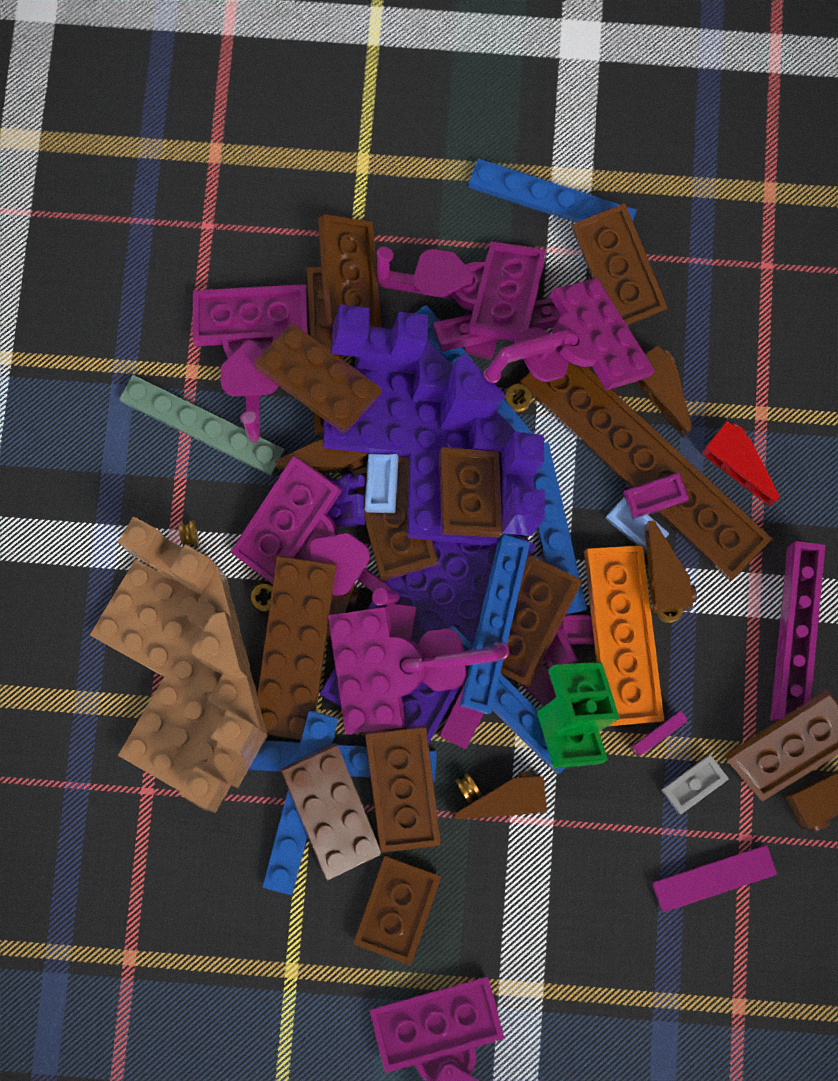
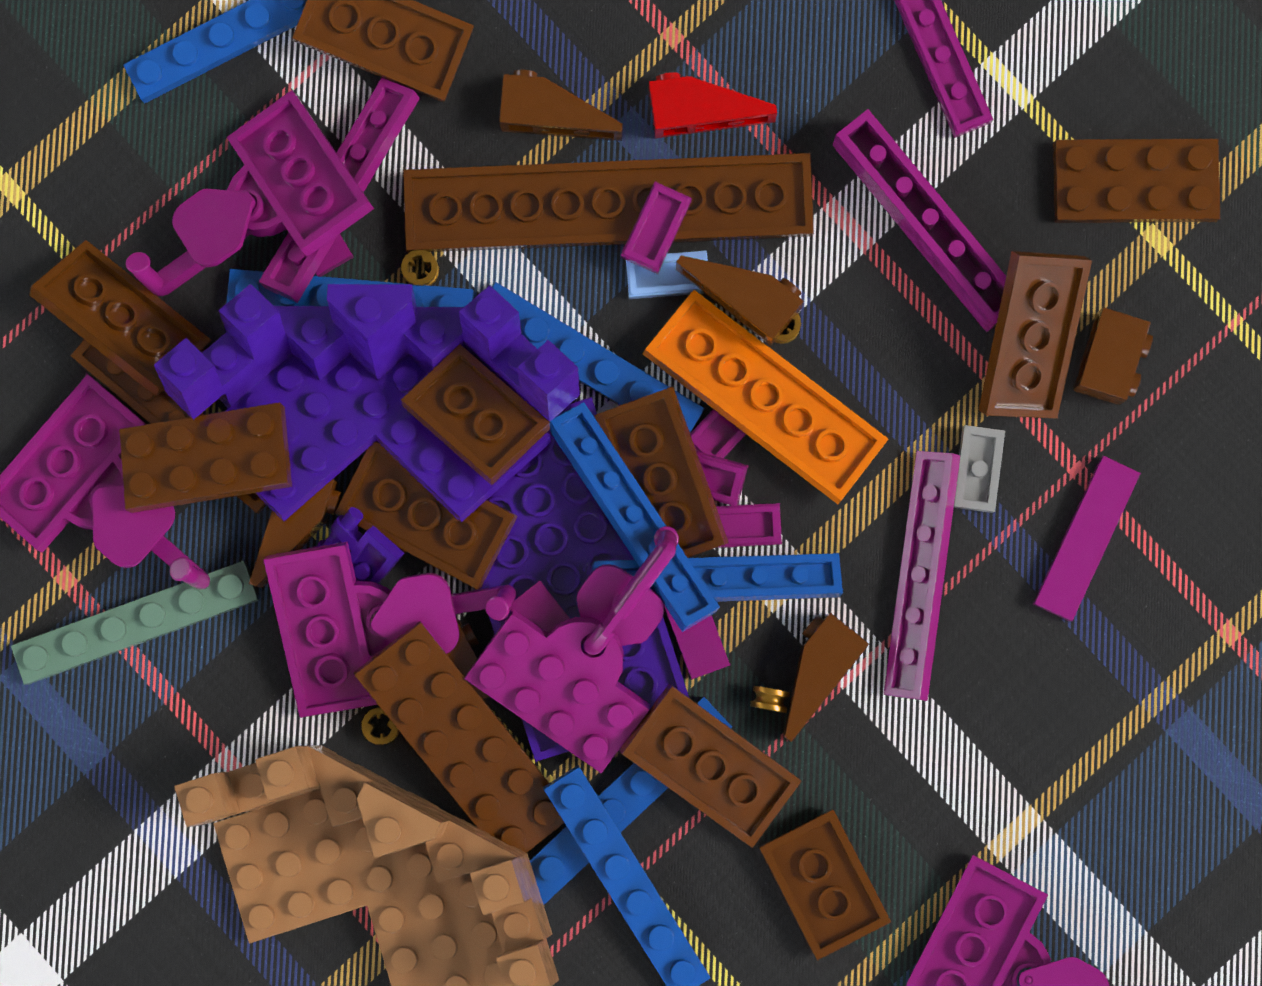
camera: 45 degrees left, 5 degrees up
pearl gold bush [179,520,199,547] -> none
plate [280,743,382,880] -> none
light blue tile [365,454,399,513] -> none
magenta plate [483,278,655,390] -> none
green bracket [537,663,620,769] -> none
magenta tile [629,711,688,756] -> none
none -> magenta plate [883,451,961,701]

